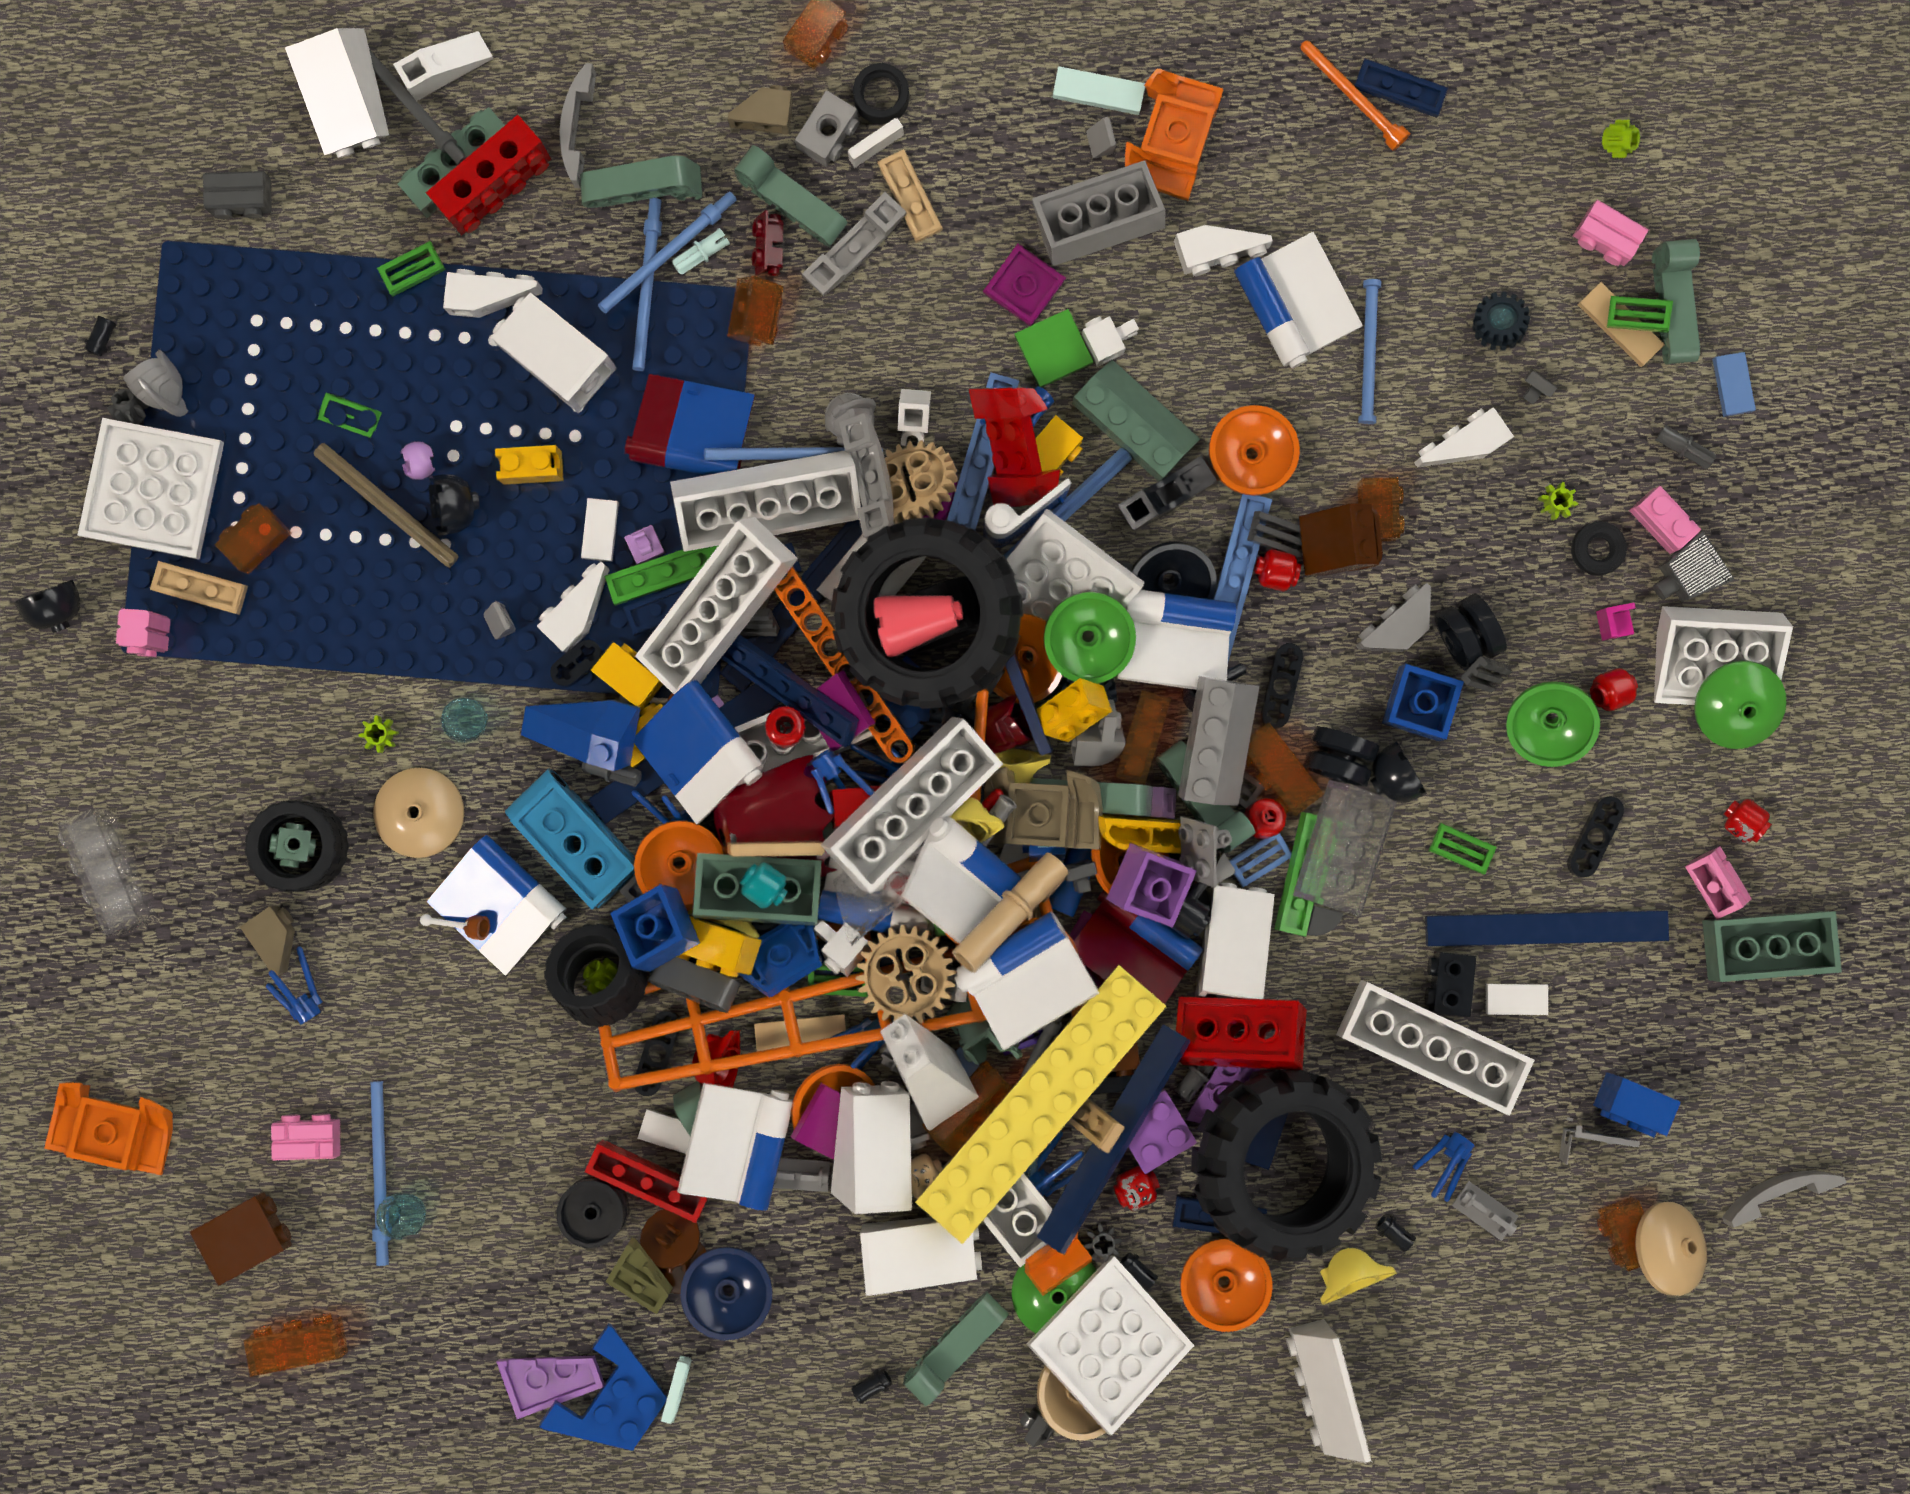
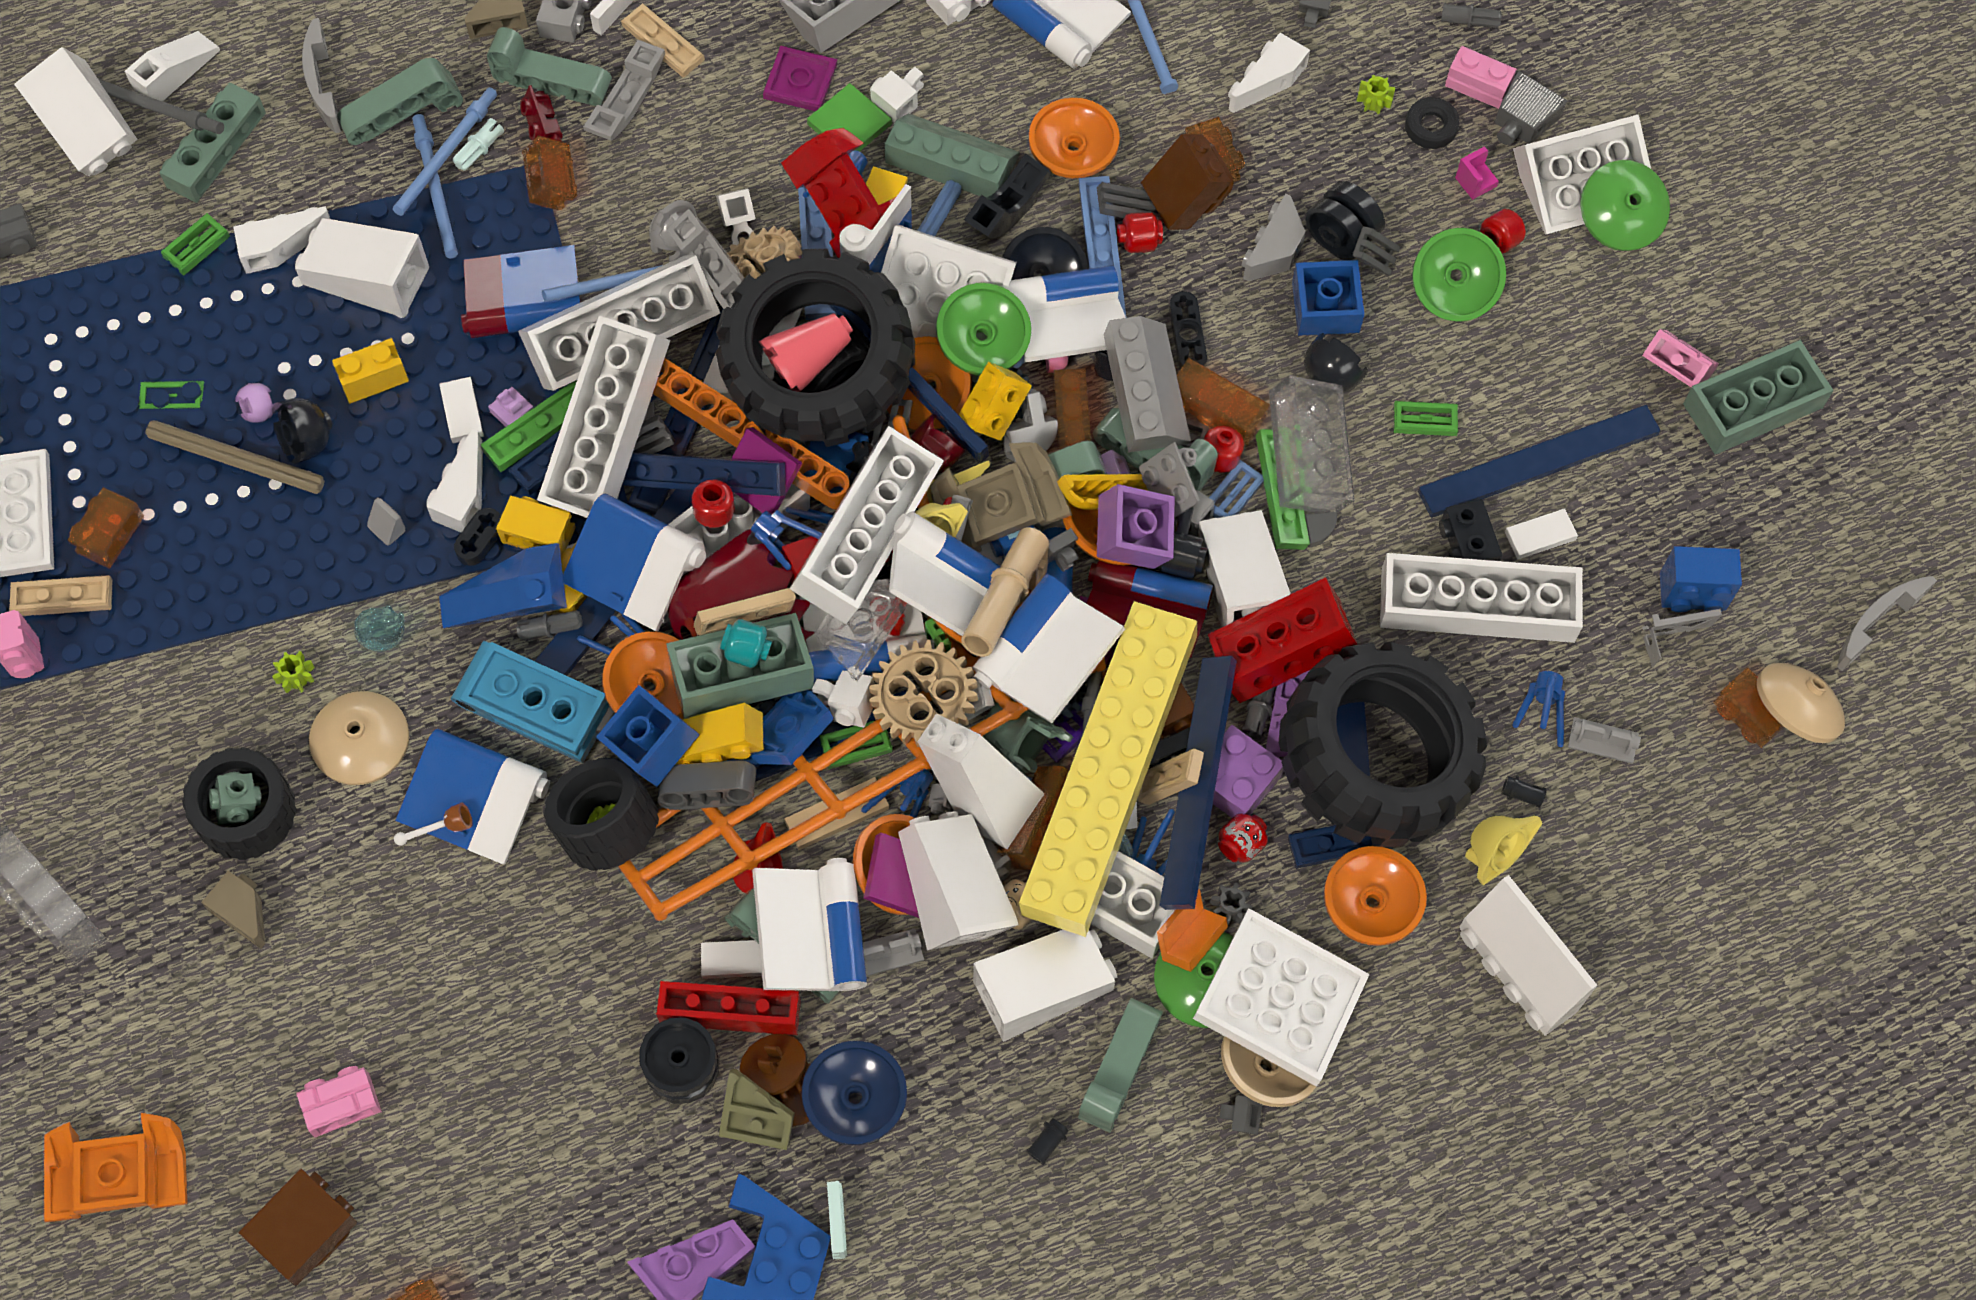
camera: 20 degrees left, 20 degrees down
blue plant [266,946,323,1025] -> none
medium blue bar [370,1081,391,1266] -> none
clear light blue hair [376,1192,426,1240] -> none
red brick [425,115,552,236] -> none
black beam [634,1010,680,1096] -> none
black pin [1120,1252,1158,1291] -> none
black wheel [1303,726,1380,787] -> none
black beam [1567,796,1624,877] -> none
red head [1723,799,1772,843] -> none

